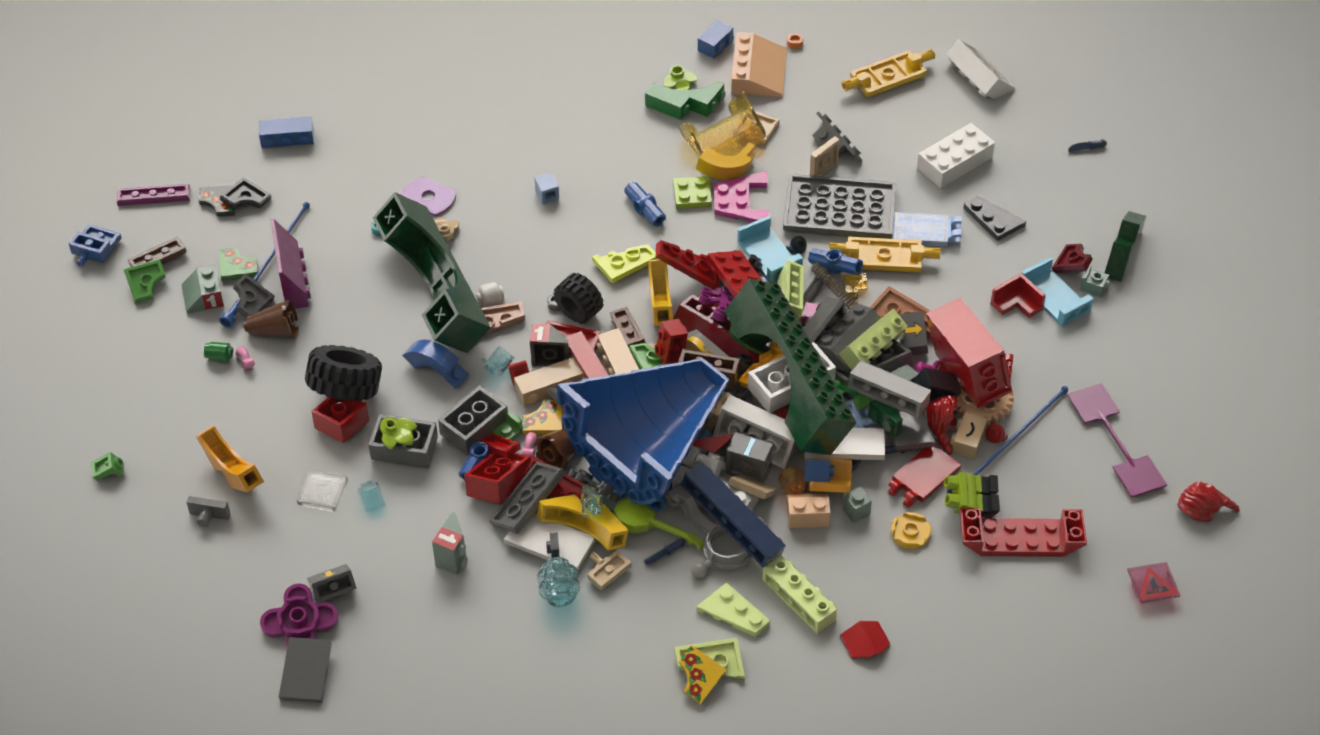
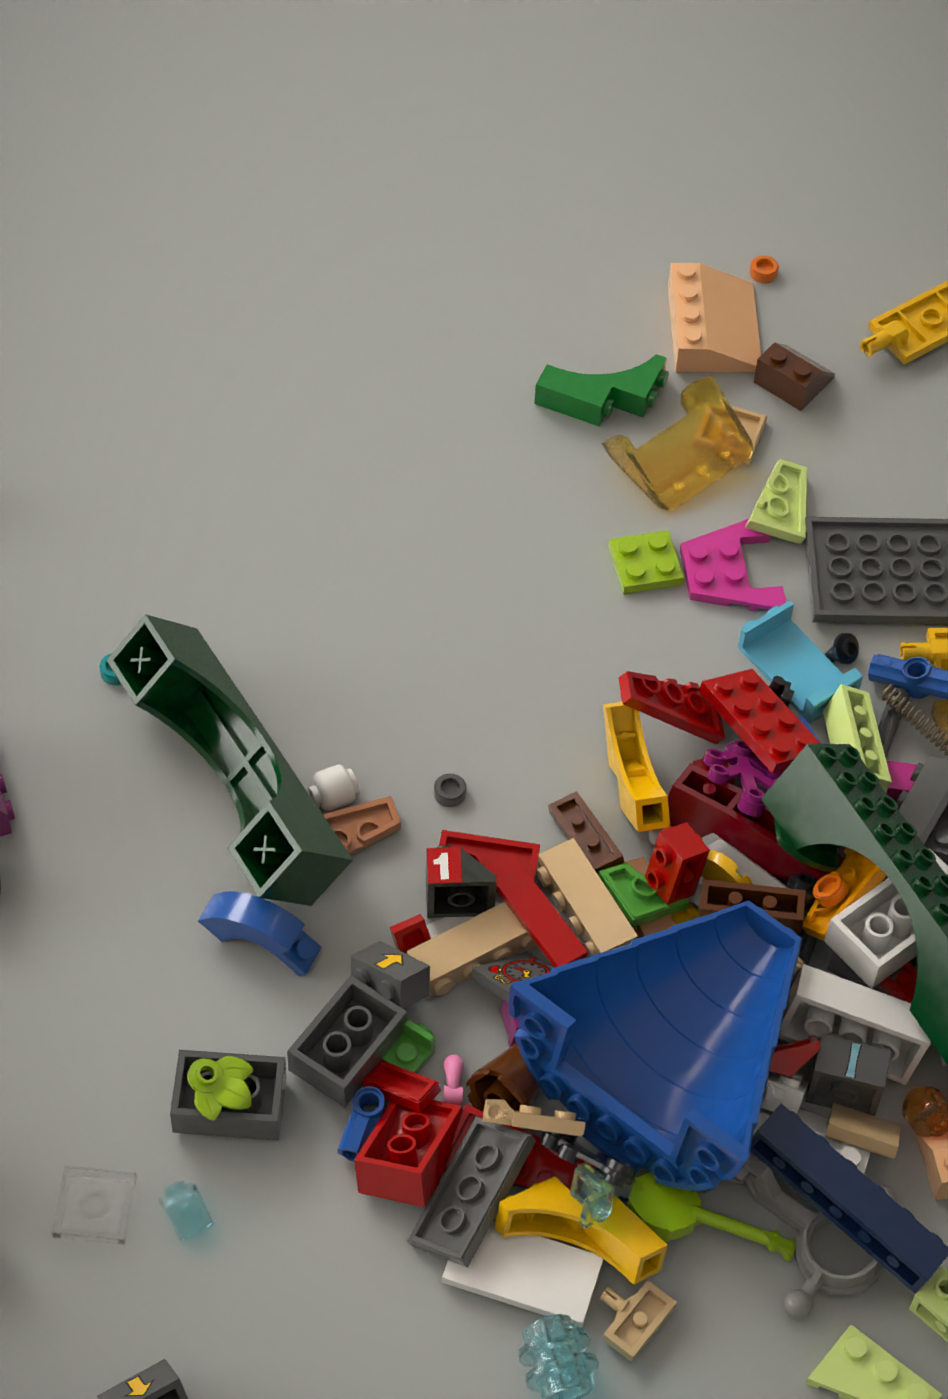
camera: 10 degrees left, 5 degrees up
black tyre [305,345,382,401] -> none
red brick [311,397,370,443] -> none
piece [402,176,456,217] -> none
sand green slope [432,512,468,575] -> none
tan plate [434,217,459,242] -> none
clear light blue bracket [481,346,515,376] -> none
yellow tile [523,400,563,435] -> none
medium blue brick [534,173,559,204] -> none
plate [546,532,560,562] -> none
black tyre [553,273,604,324] -> none
neon yellow wing [592,244,658,283] -> none
blue piece [624,181,666,227] -> none
dark blue piece [644,538,685,565] -> none
lime plate [664,65,697,90] -> none
yellow arch [695,142,755,180] -> none
brick [698,20,734,59] -> none
tan tile [809,136,840,176] -> none
dark grey bracket [812,111,863,162] -> none
none -> dark grey brick [351,941,430,1009]
none -> tan hinge [483,1099,586,1137]
none -> yellowish green wing [745,459,807,544]
none -> reddish brown slope [754,342,835,411]
none -> orange tile [813,873,849,907]

